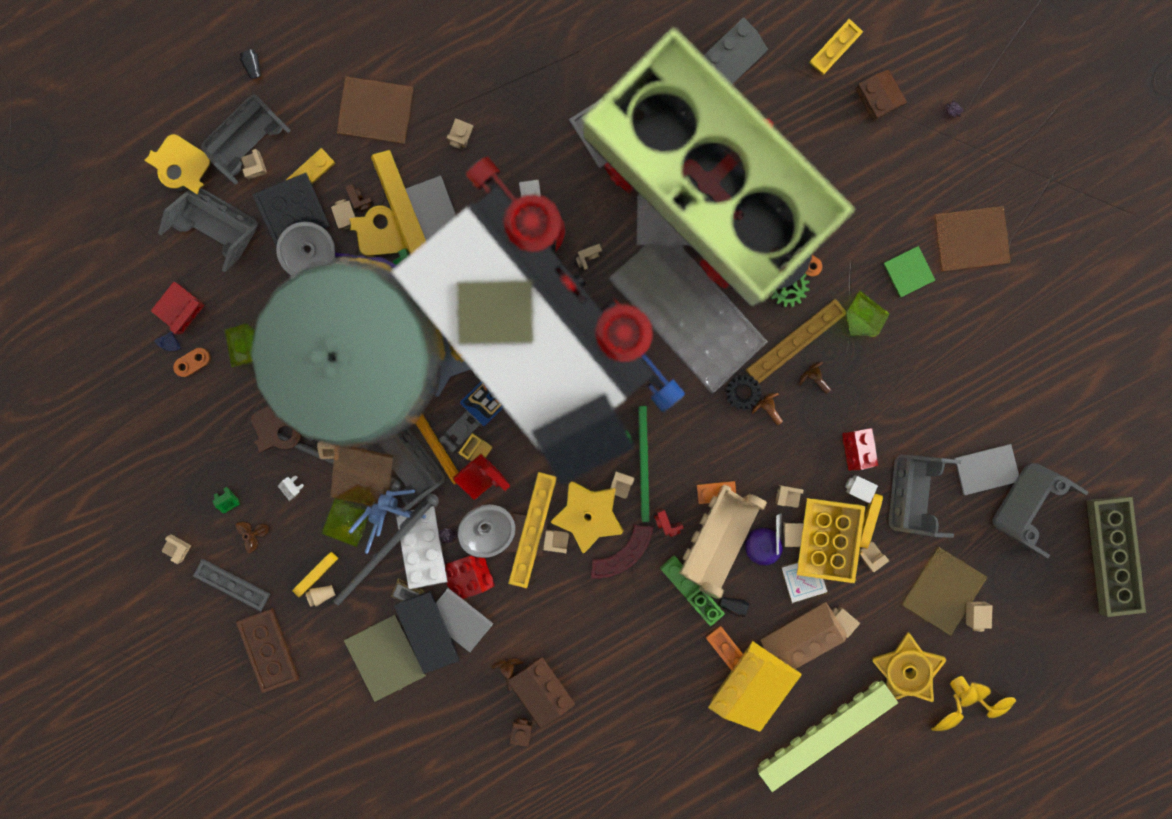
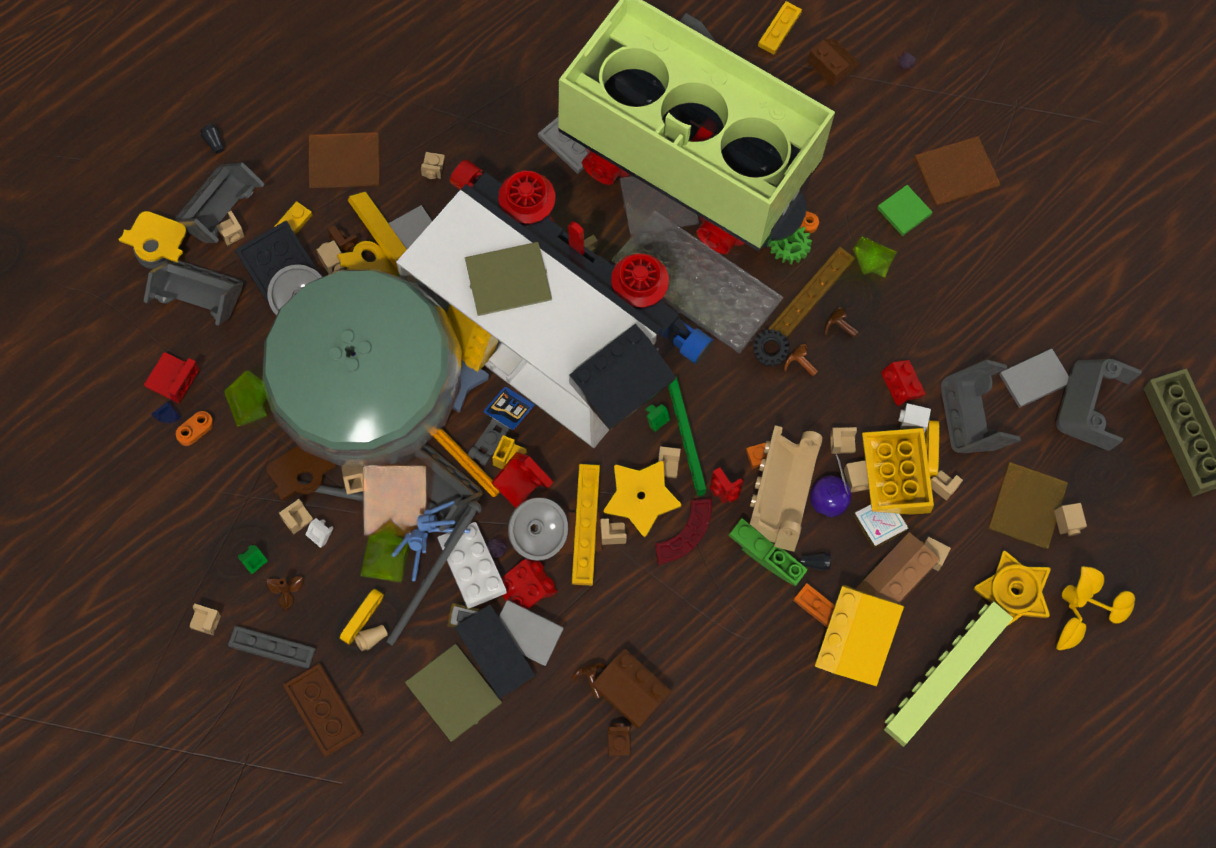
camera: 15 degrees left, 20 degrees down
none -> tan panel [279,499,313,535]

